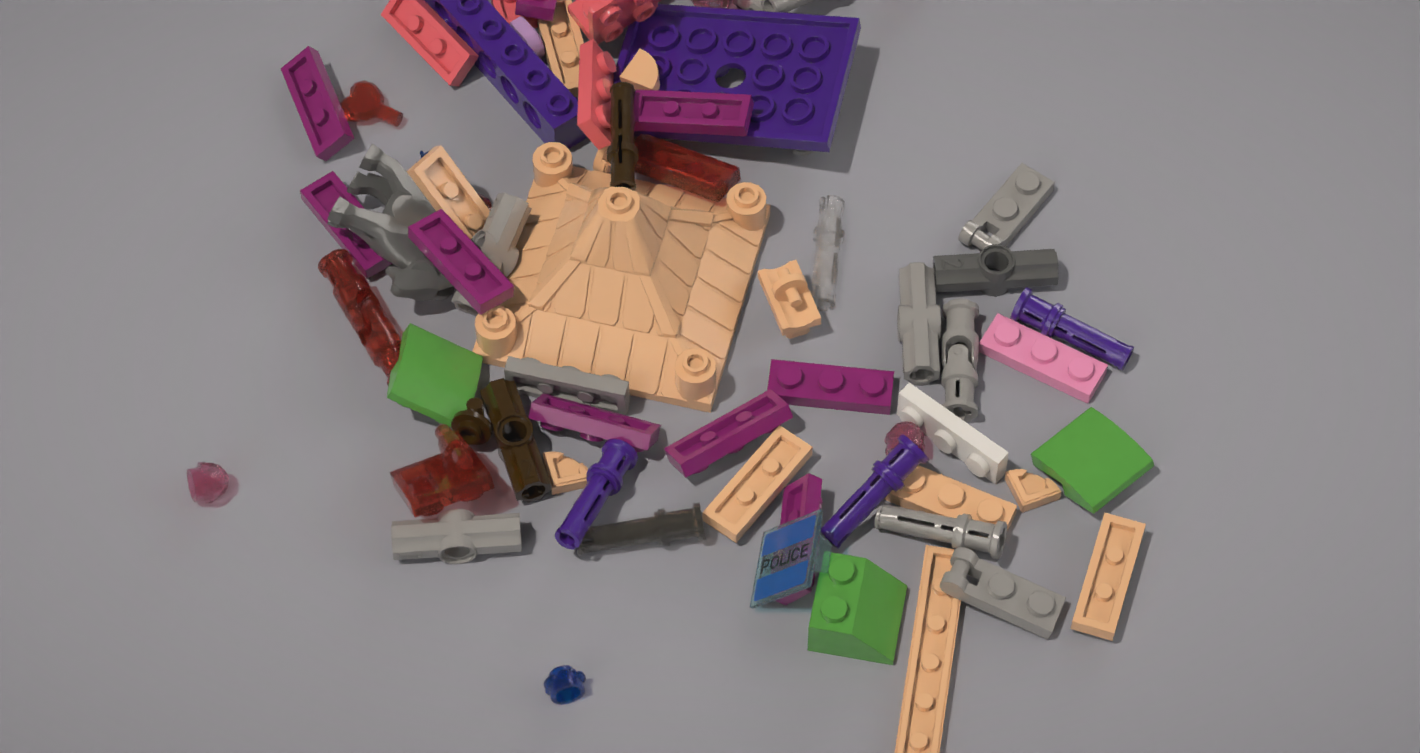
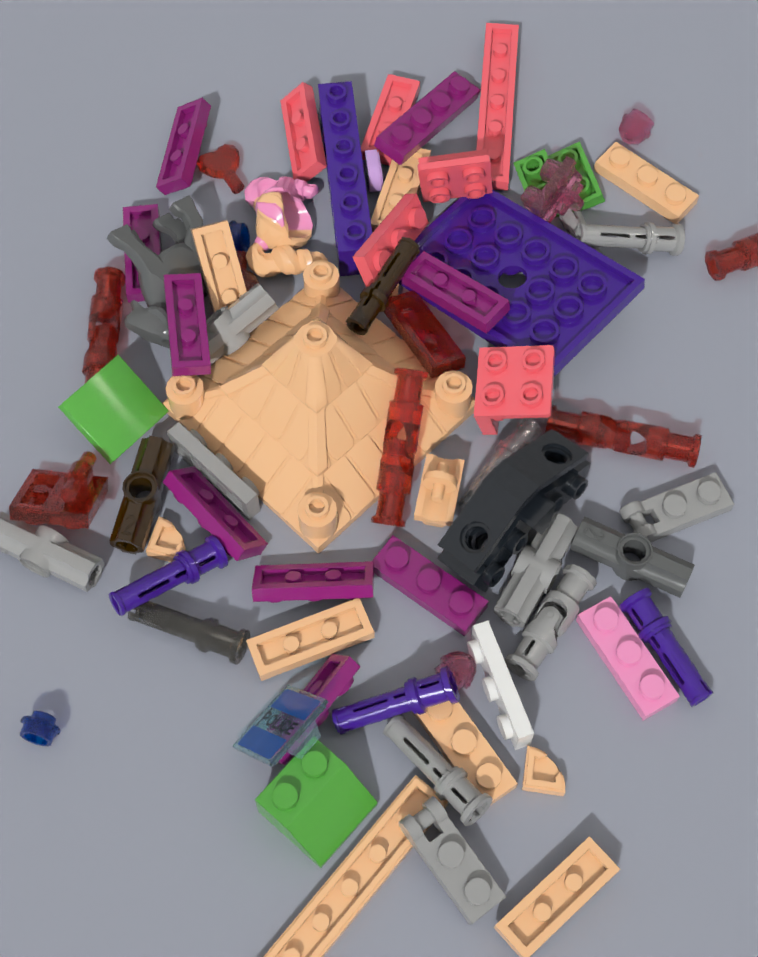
camera: 30 degrees right, 5 degrees up
dark brown plate [451,398,493,445] -> none
light nougat tile [619,49,660,90] -> none
bright green slope [1031,407,1154,514] -> none
none -> hair [244,176,328,278]
none -> clear red piece [371,368,429,527]
none -> black brick [437,429,591,592]
none -> coral bracket [474,345,555,435]
none -> clear red piece [545,404,702,468]

